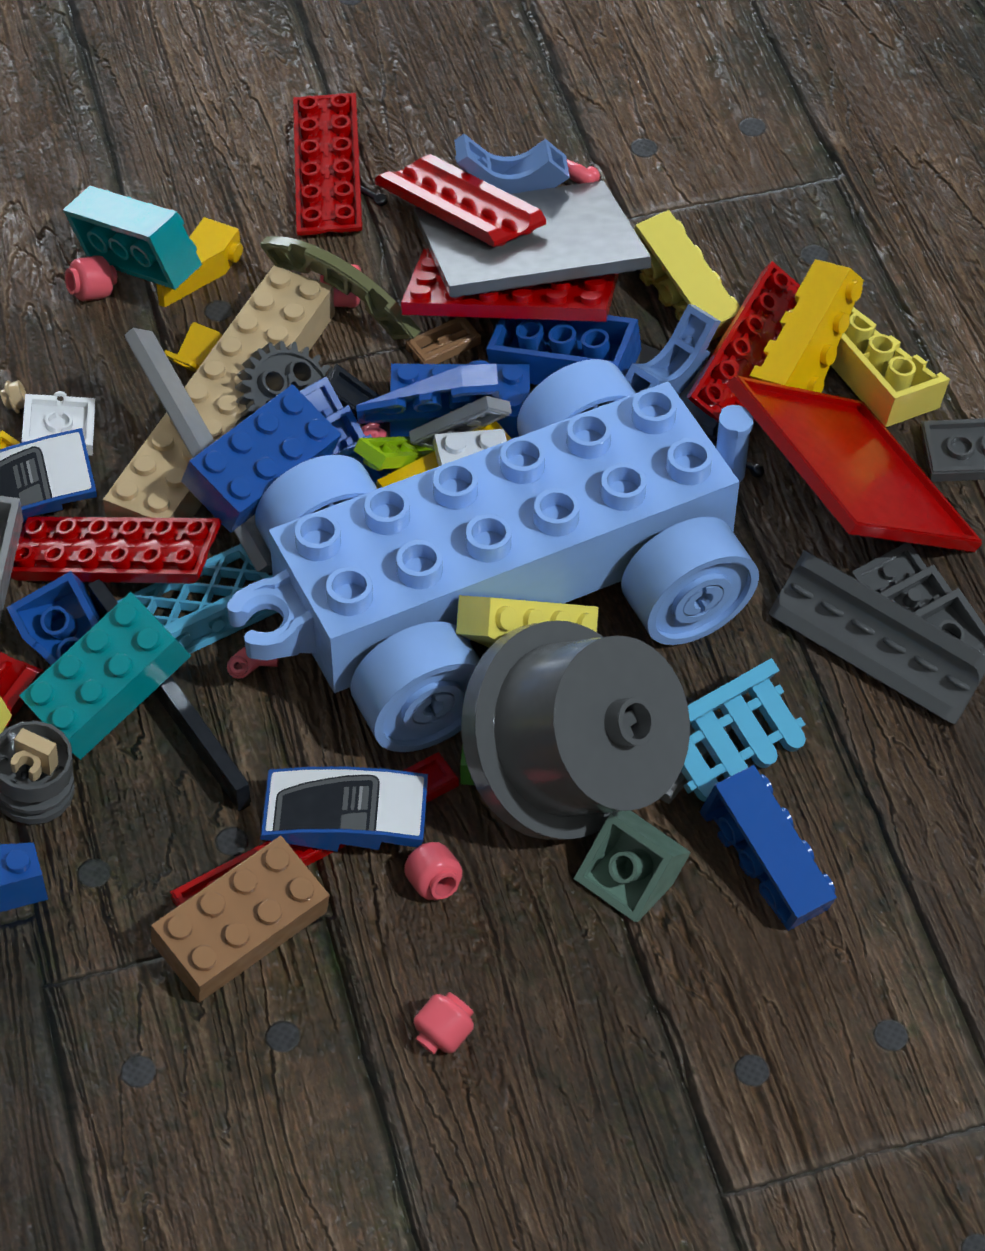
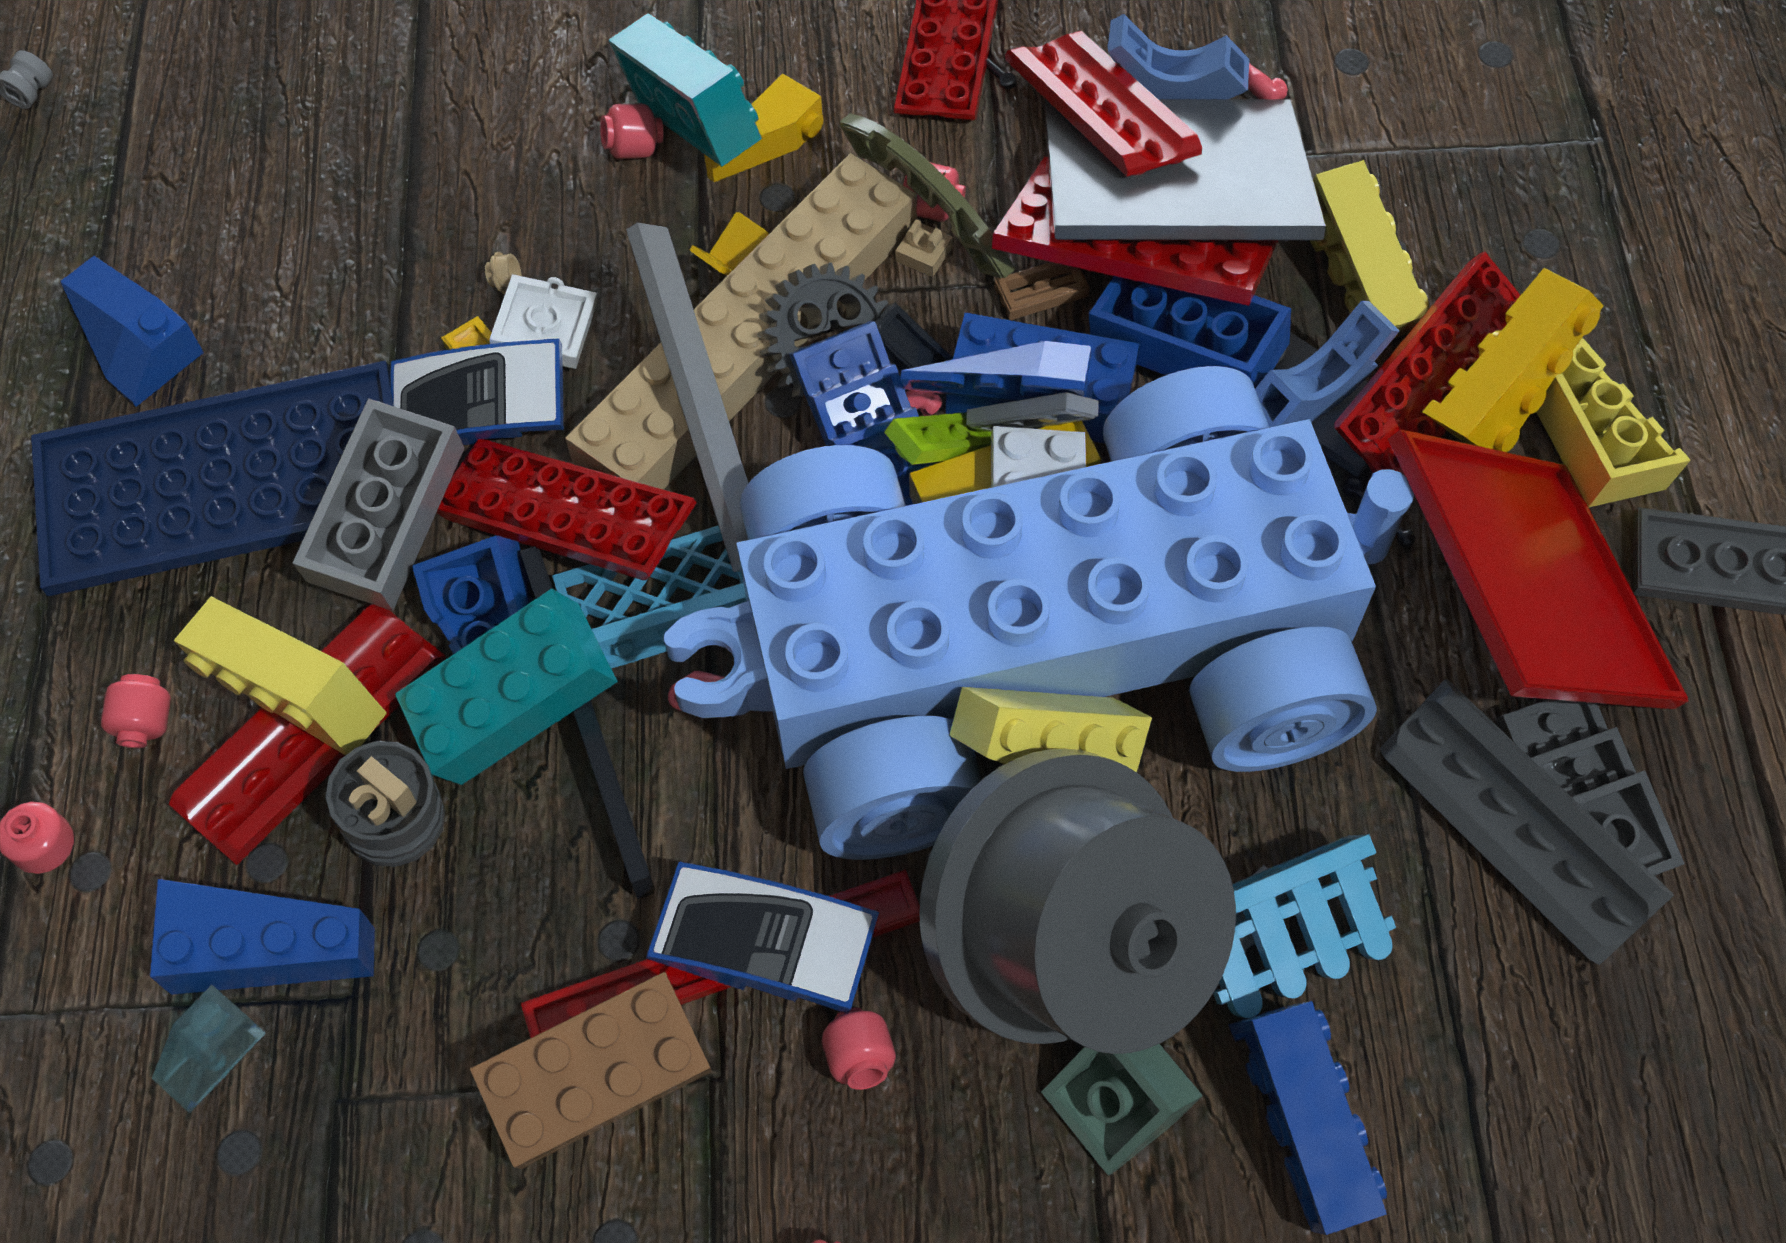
camera: 15 degrees right, 10 degrees up
blue brick [181,384,342,533] -> none
none -> tan tile [895,219,953,277]

